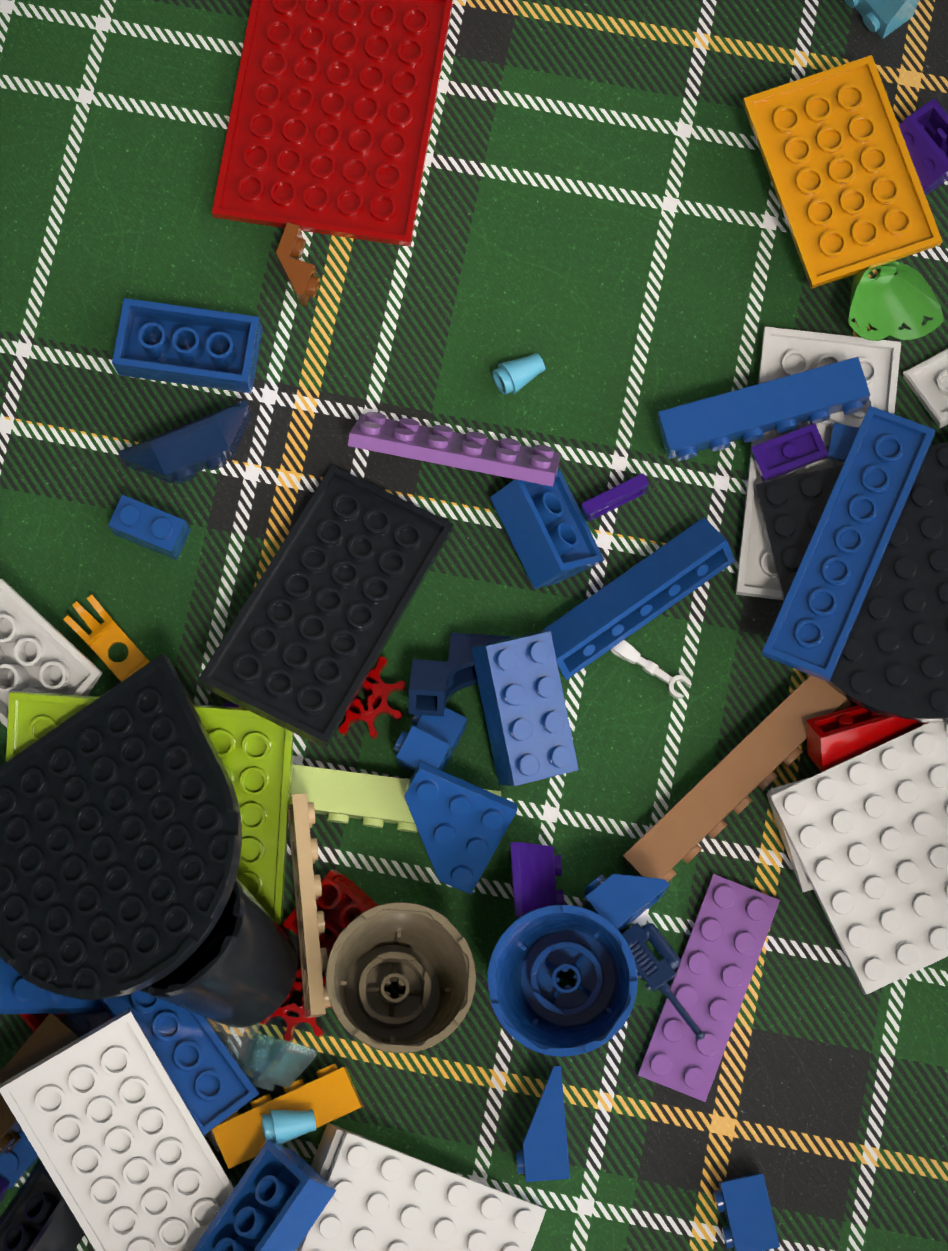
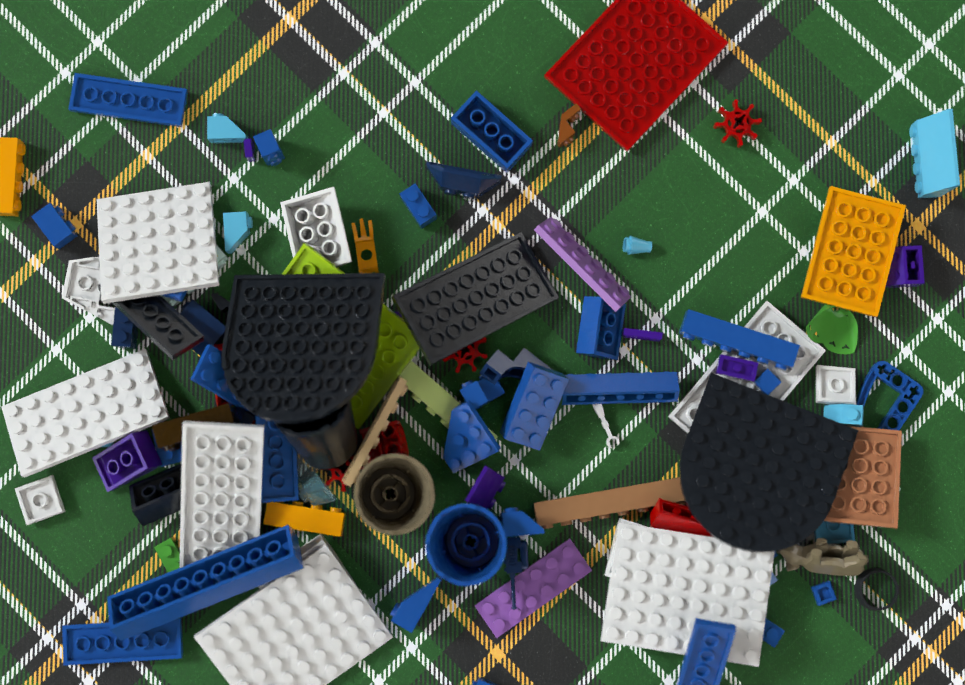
camera: 25 degrees right, 5 degrees up
medium azure cone [261,1109,316,1144] -> none
blue plate [762,405,935,682] -> none
none -> red gear [713,99,762,148]

